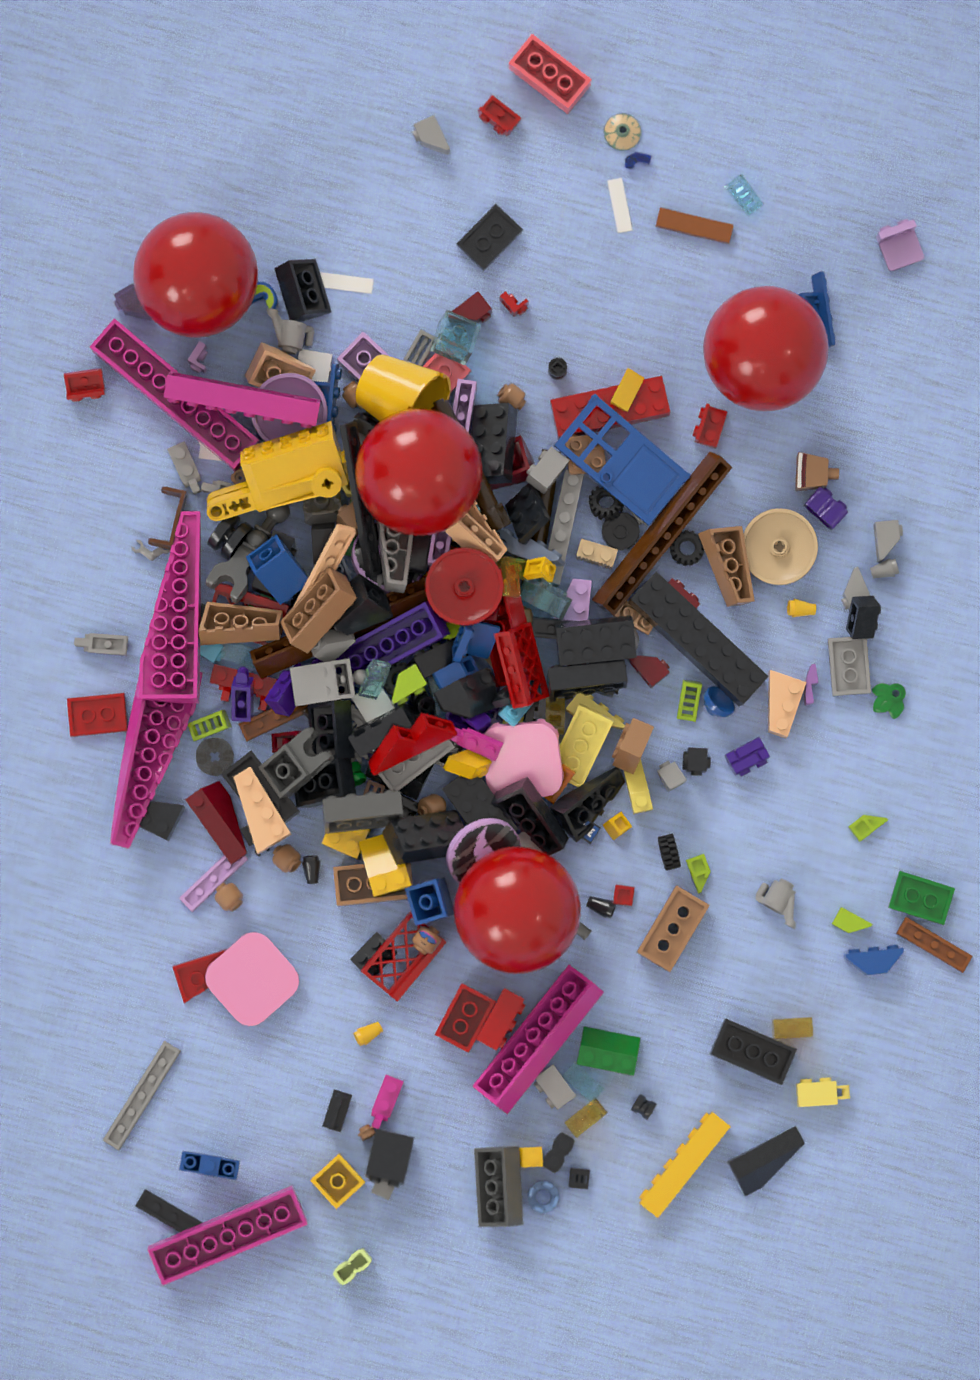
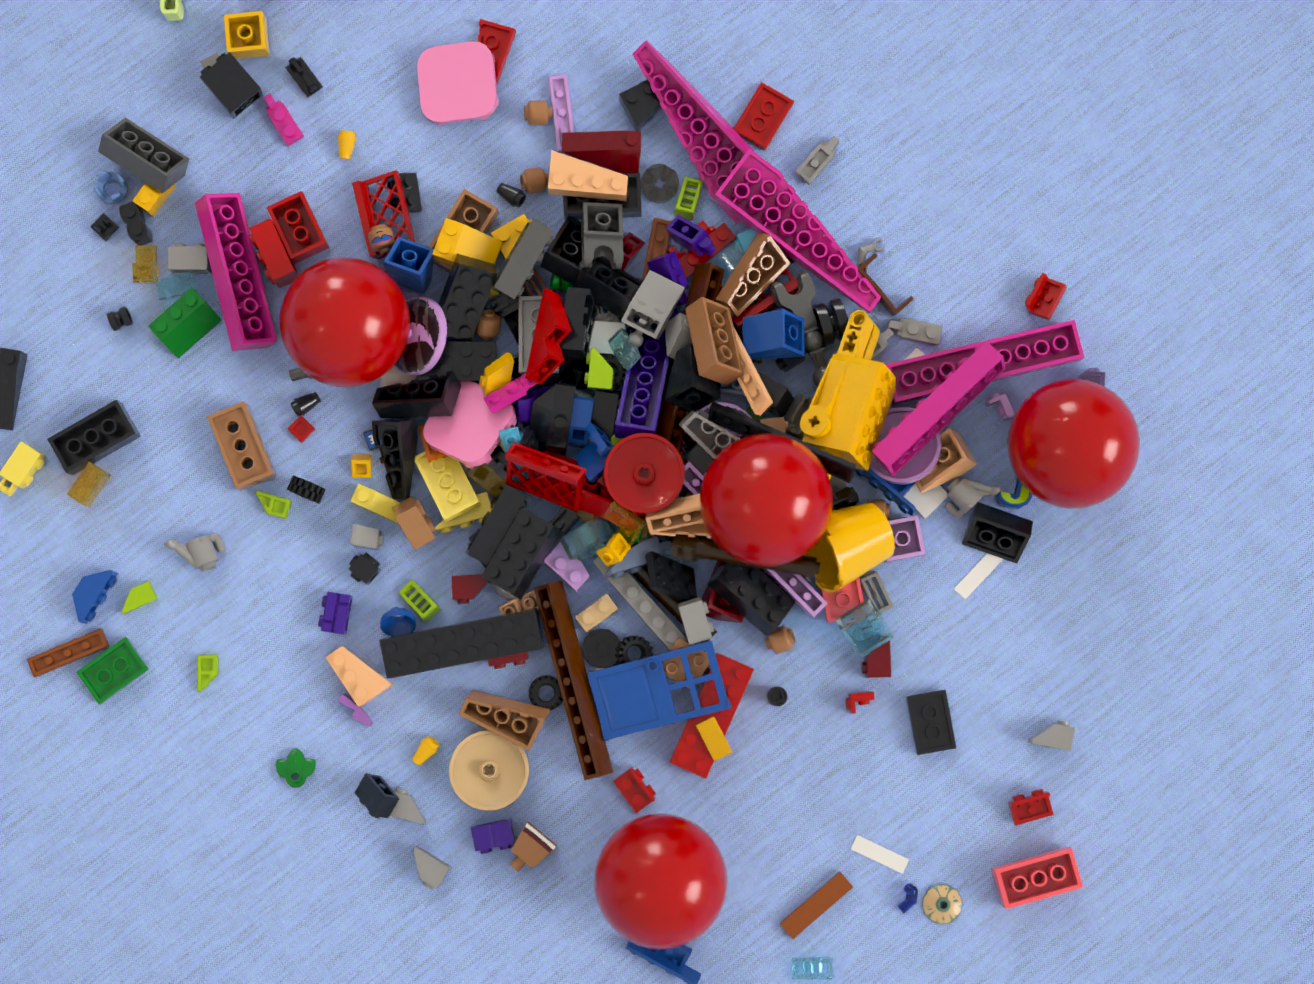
camera: 120 degrees right, 0 degrees up
medium nougat plate [358,1124,375,1141] -> none
yellow brick [639,1112,731,1218] -> none
light grey plate [828,637,871,696] -> none
light grey cone [870,558,899,579] -> none

